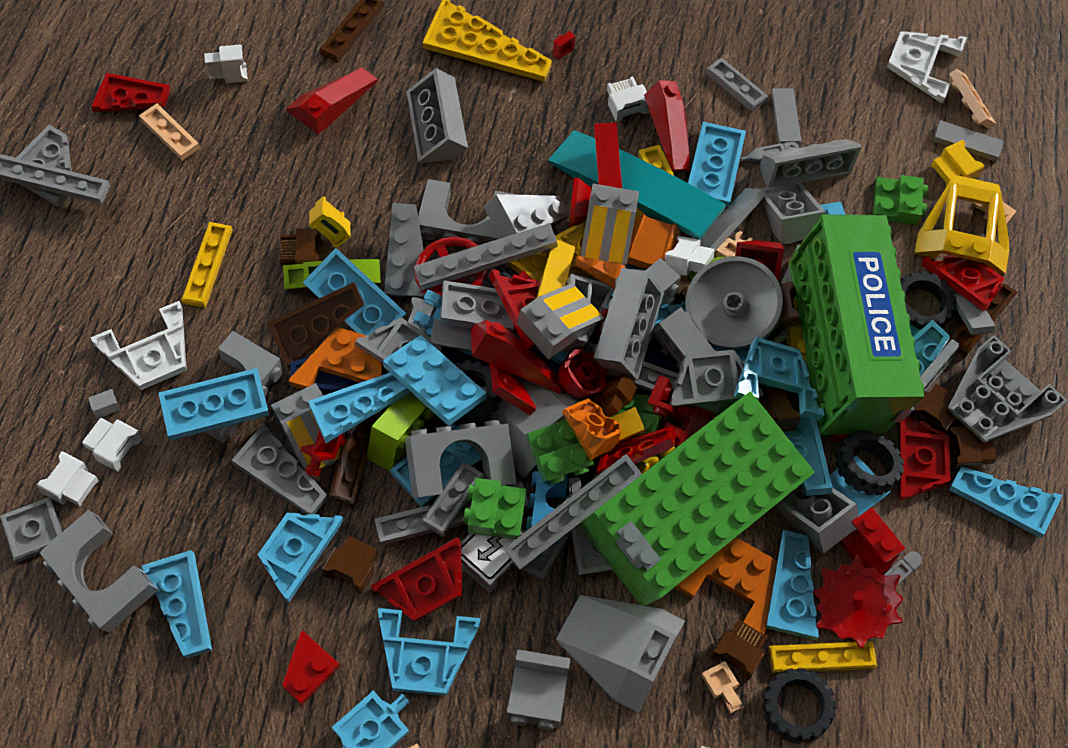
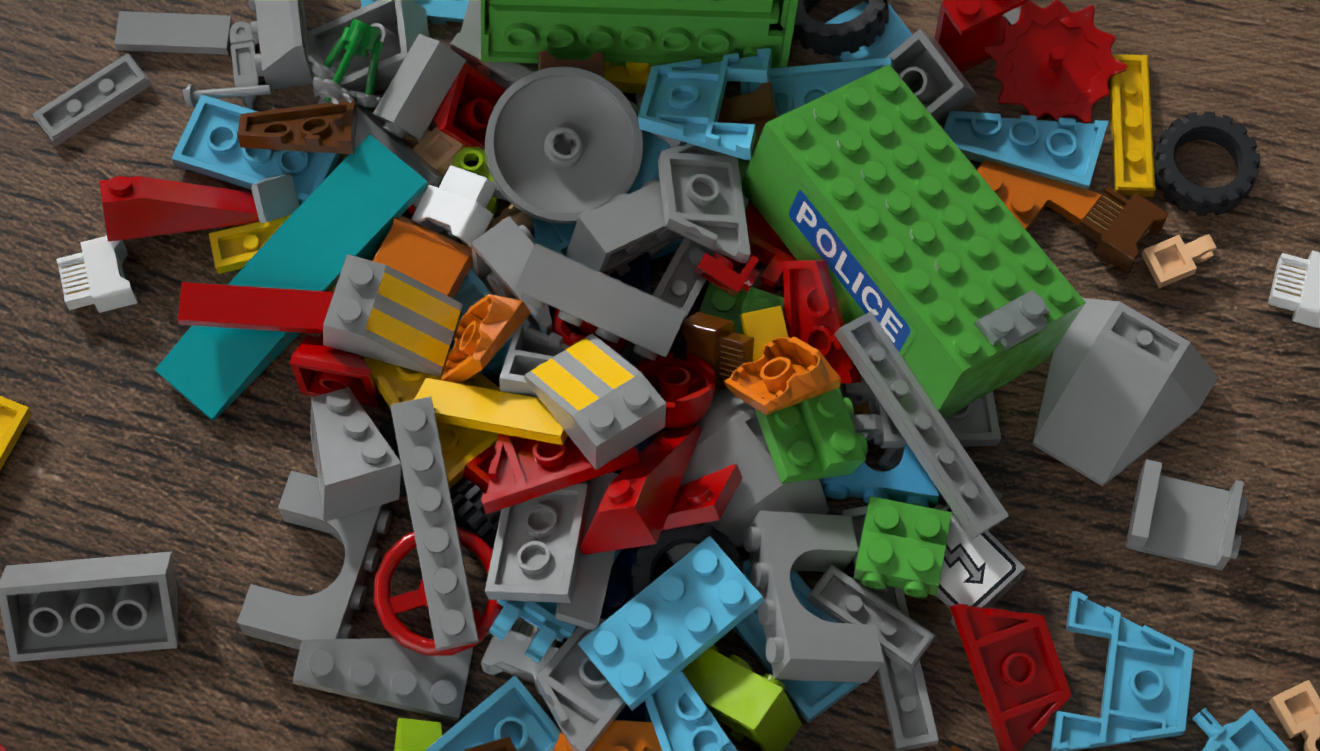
camera: 80 degrees left, 5 degrees up
none -> light grey piece [183,84,272,107]
none -> reddish brown wing [237,99,358,154]
none -> light grey slope [251,174,300,223]
none -> green plant [307,18,385,110]
none -> light grey brick [373,34,466,140]

